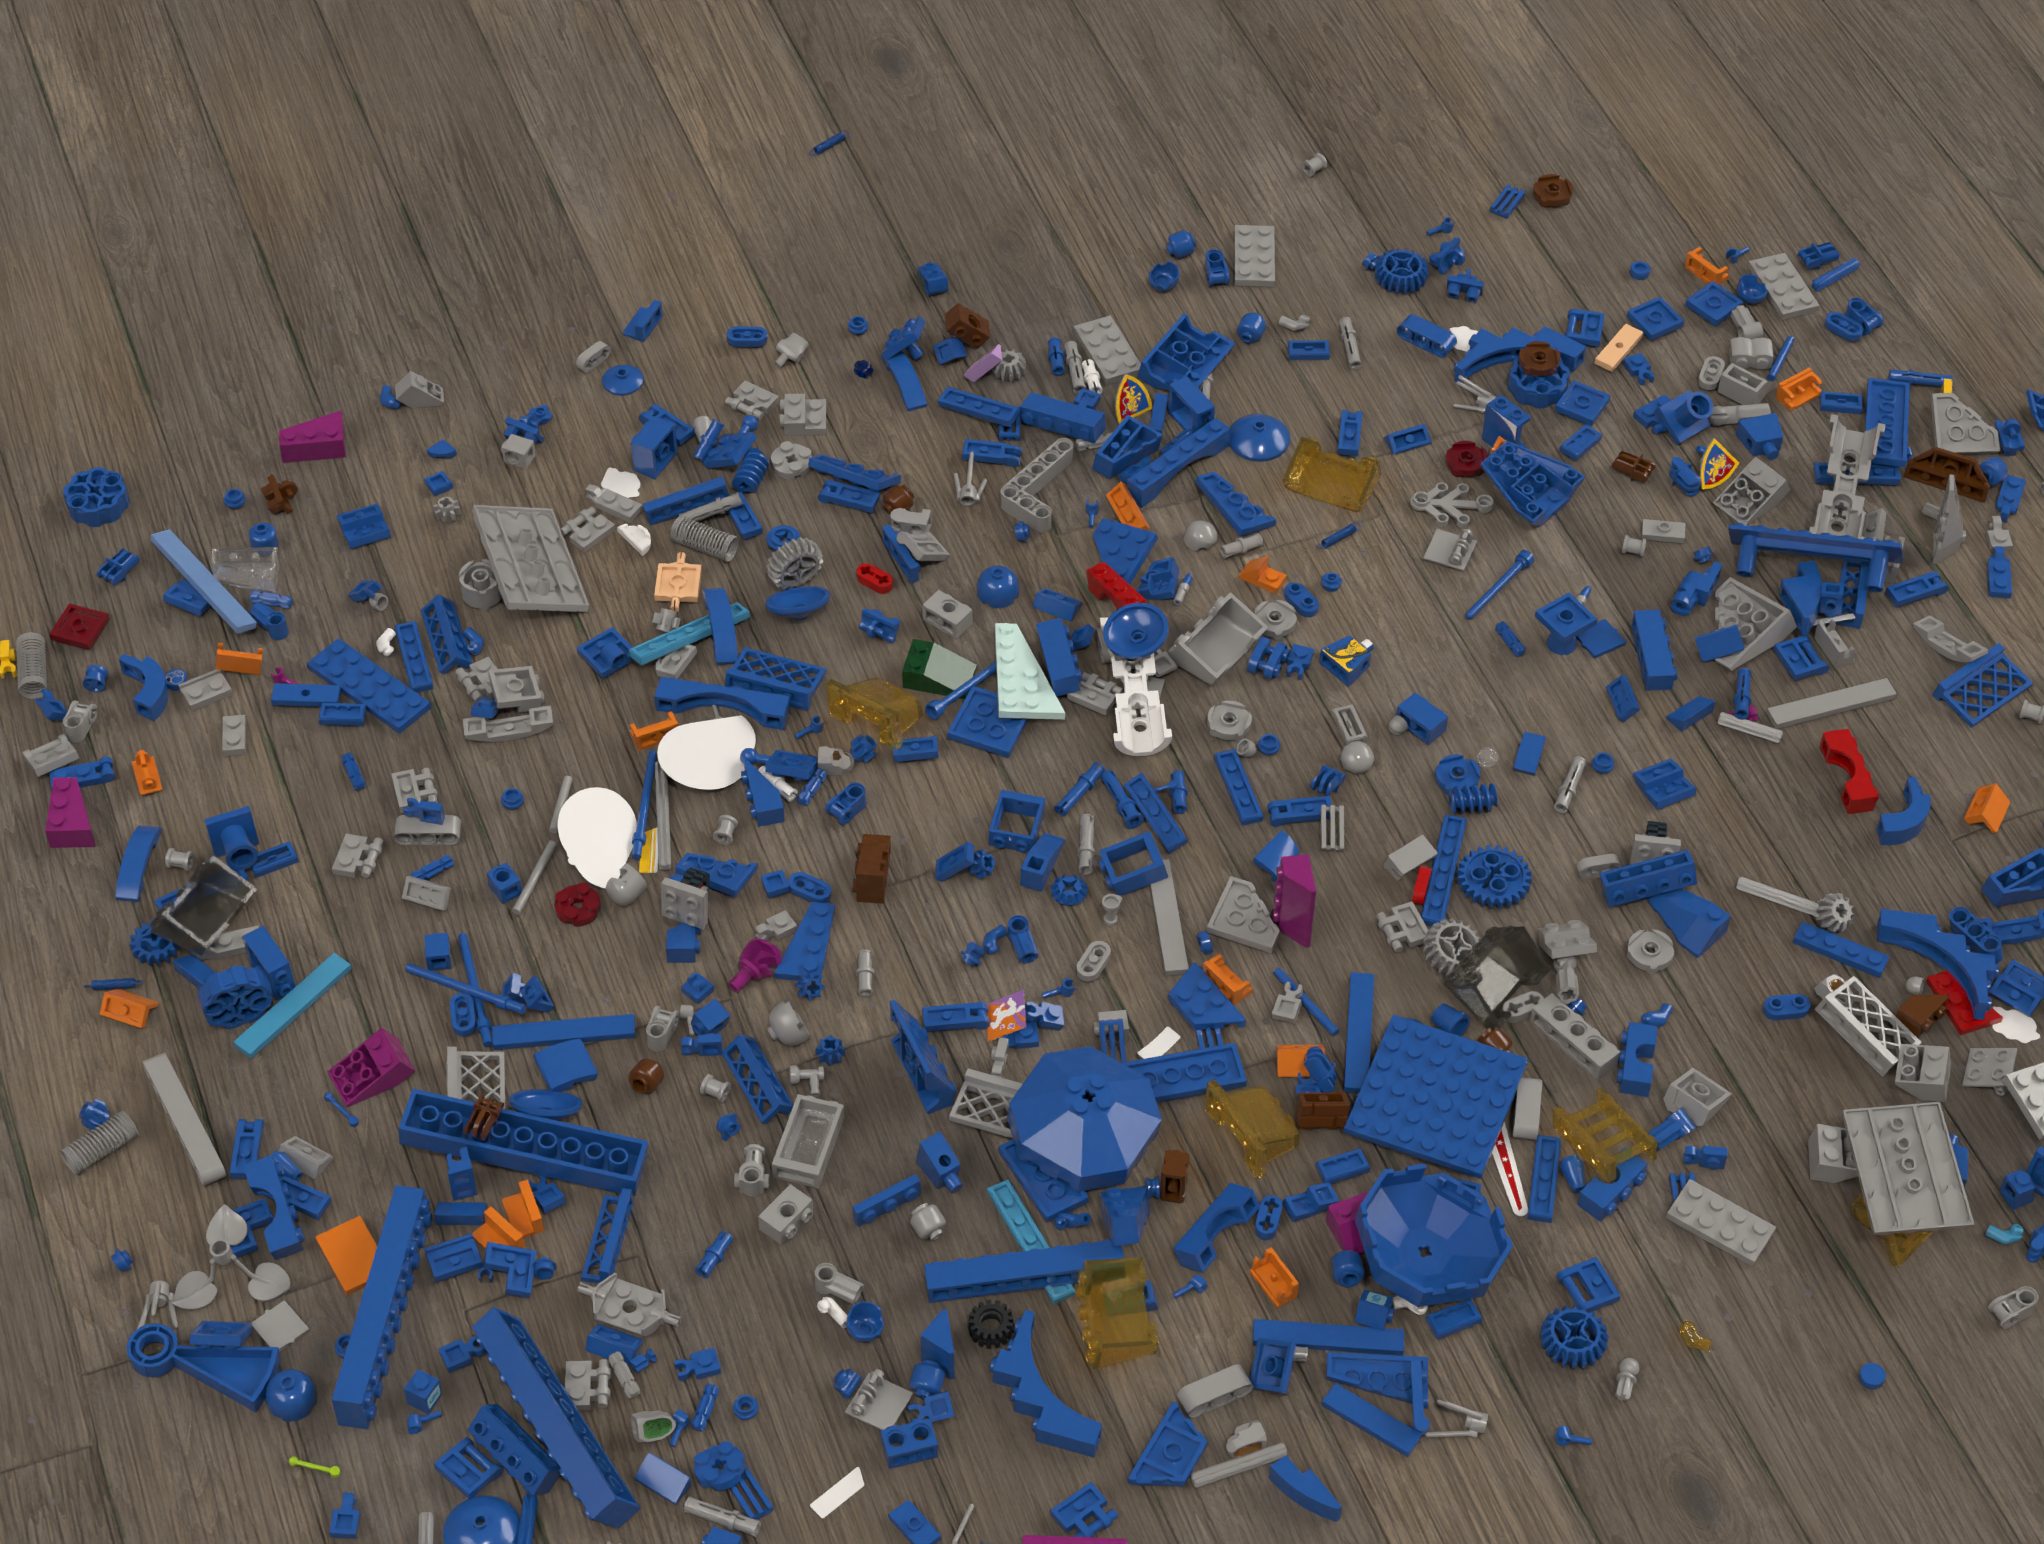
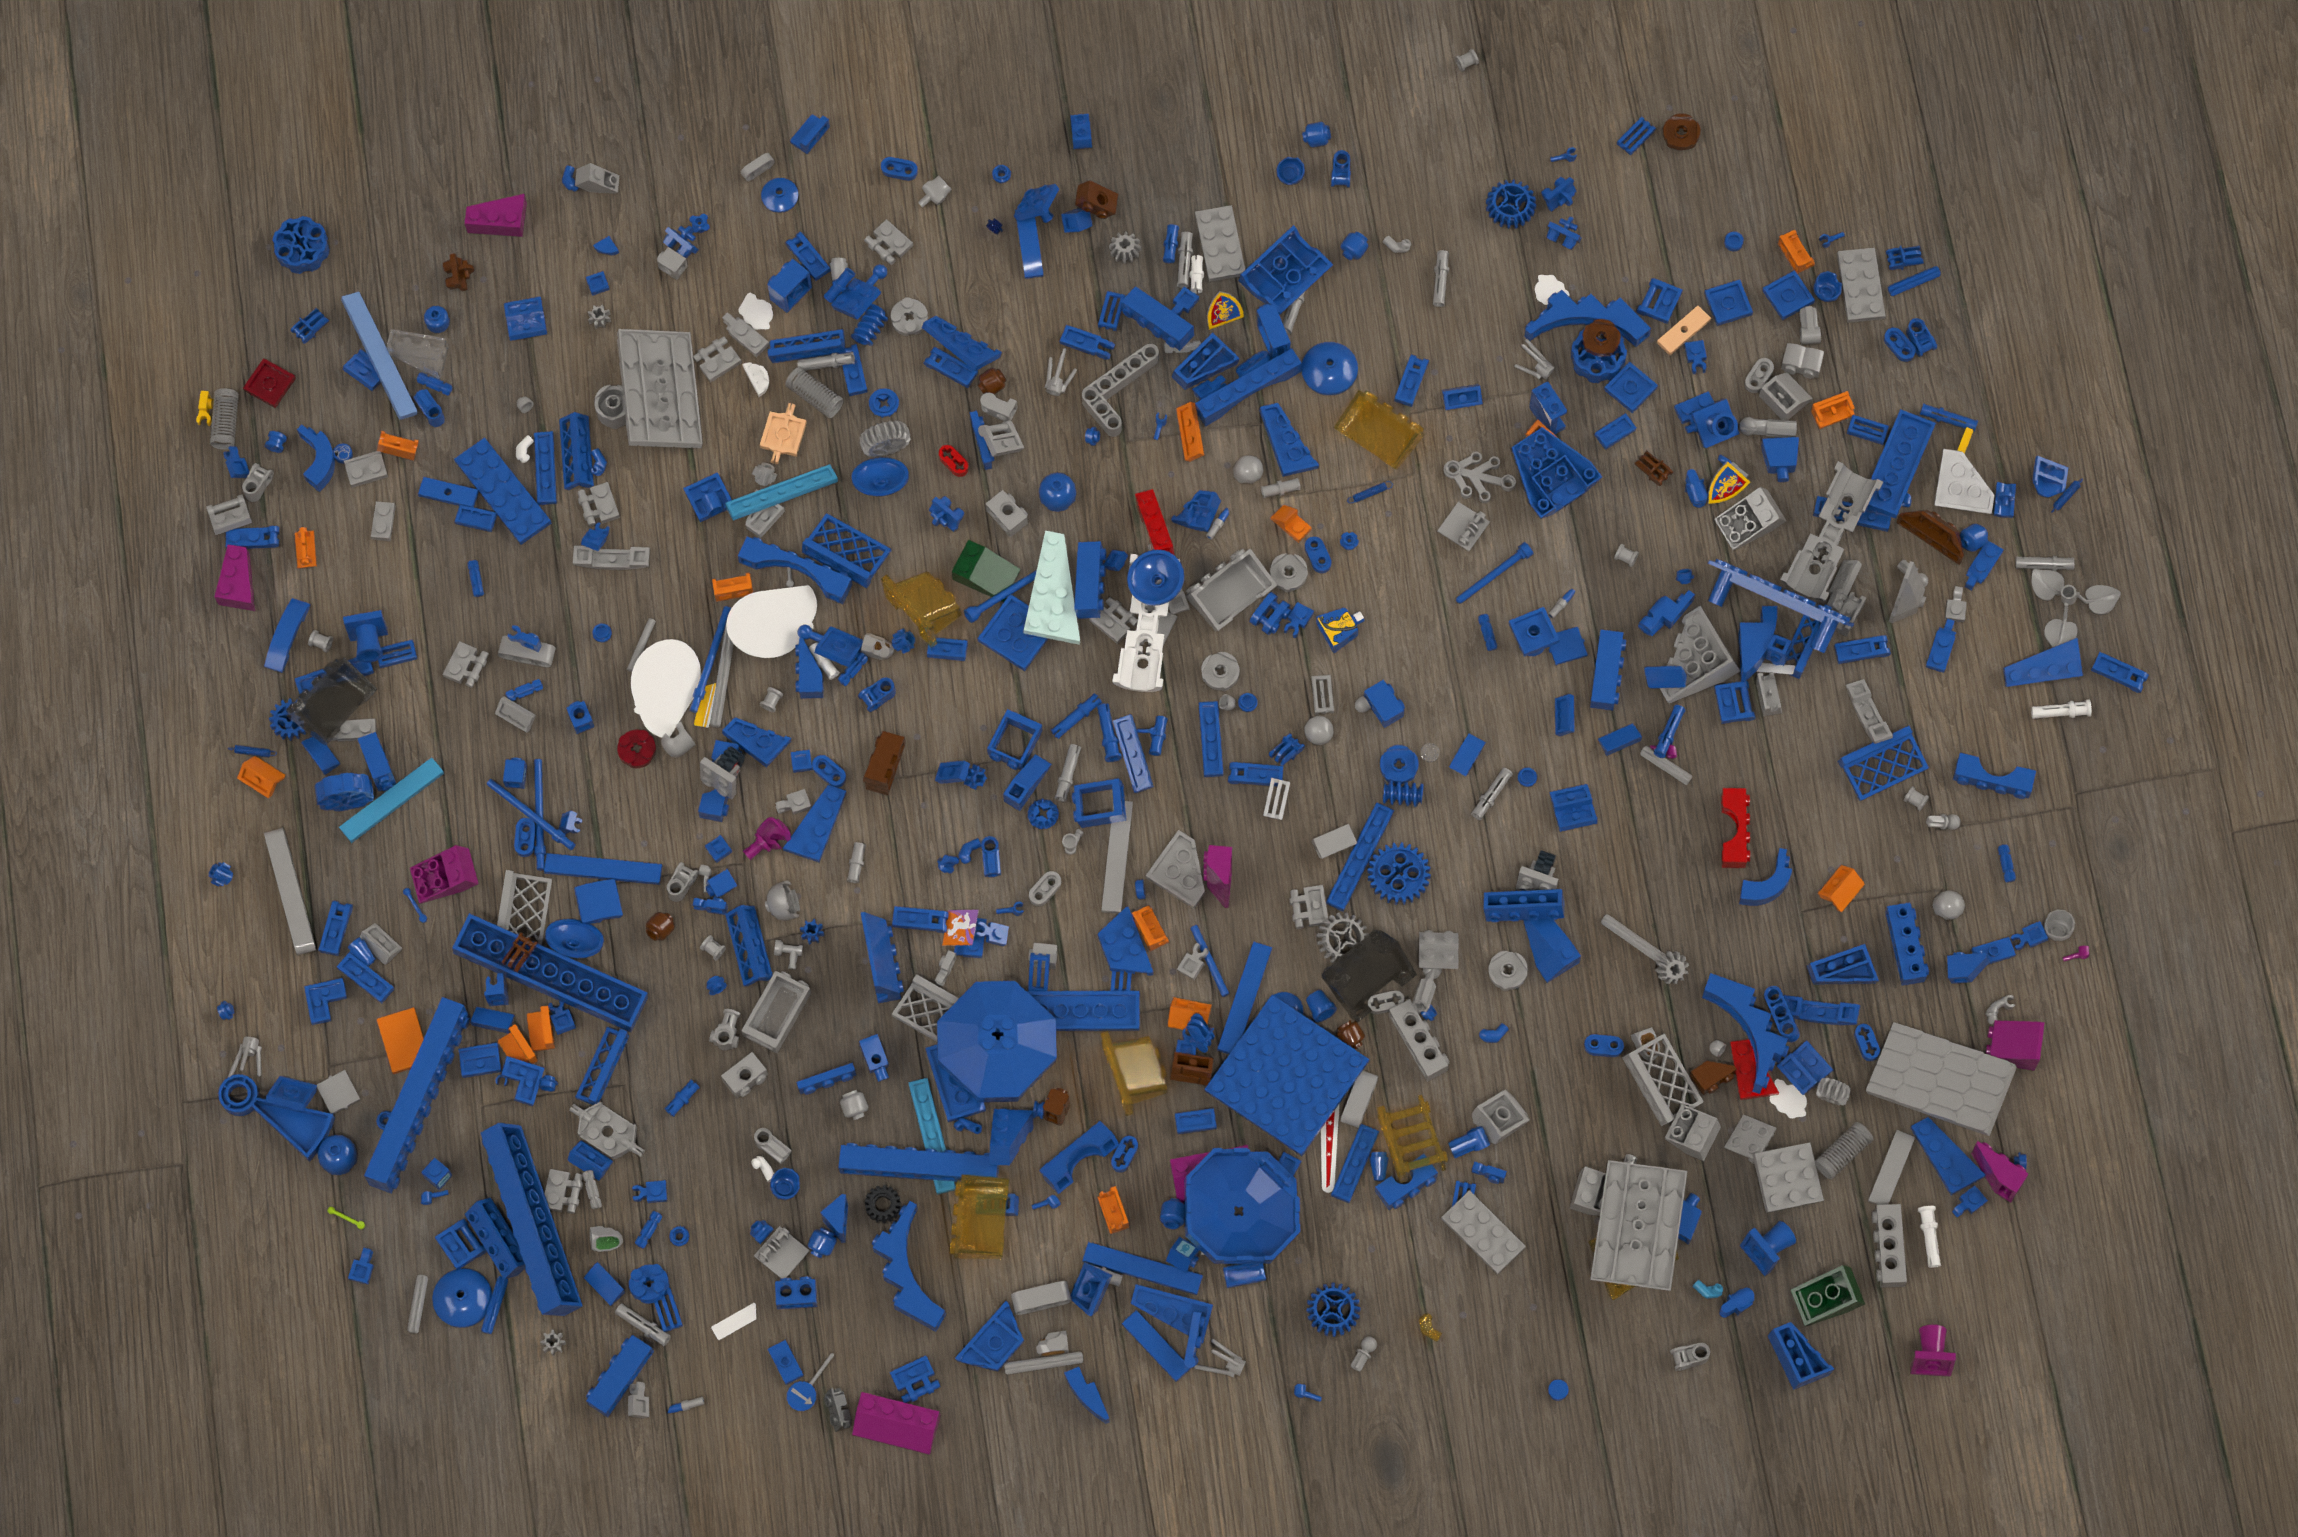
camera: 15 degrees right, 20 degrees up
light grey piece [60,1111,139,1175] -> none
light grey plant [171,1204,291,1310] -> none
blue plate [224,489,245,508] -> none
blue arch [243,1155,305,1260] -> none
magenta hand [270,667,299,684] -> none
blue plate [348,580,382,601] -> none
light grey plate [391,768,439,813] -> none
blue plate [438,1335,487,1373] -> none
light grey plate [488,666,544,712] -> none
light grey bar [512,840,557,915] -> none
blue bracket [520,976,554,1013] -> none
blue piece [630,1348,657,1373] -> none
blue hand [669,1409,690,1447] -> none
blue slope [702,588,738,665] -> none
light grey plate [780,394,826,435] -> none
blue hand [794,715,824,739] -> none
blue gear [794,970,825,1001] -> none
blue plate [907,1391,955,1423] -> none
blue plate [938,387,1020,427] -> none
lavender slope [964,344,1002,382] -> none
blue slope [1033,588,1083,621] -> none
blue plate [1093,518,1158,584] -> none
white sticker [1137,1027,1181,1059] -> none
blue piece [1150,393,1168,434] -> none
light grey plate [1234,225,1275,287] -> none
blue slope [1254,830,1299,882] -> none
blue slope [1282,1182,1340,1222] -> none
blue tile [1288,340,1330,360] -> none
blue plate [1362,252,1379,271] -> none
blue beam [1397,314,1457,358] -> none
red beam [1412,866,1432,905] -> none
dark red plate [1445,441,1488,477] -> none
blue plate [1557,1257,1620,1313] -> none
light grey beam [1576,854,1621,879] -> none
blue arch [1616,1022,1658,1097] -> none
light grey plate [1642,519,1685,543] -> none
light grey tile [1766,678,1897,729] -> none
blue bar [1767,336,1795,381] -> none
blue plate [1793,921,1890,978] -> none
blue brick [1999,1169,2036,1210] -> none

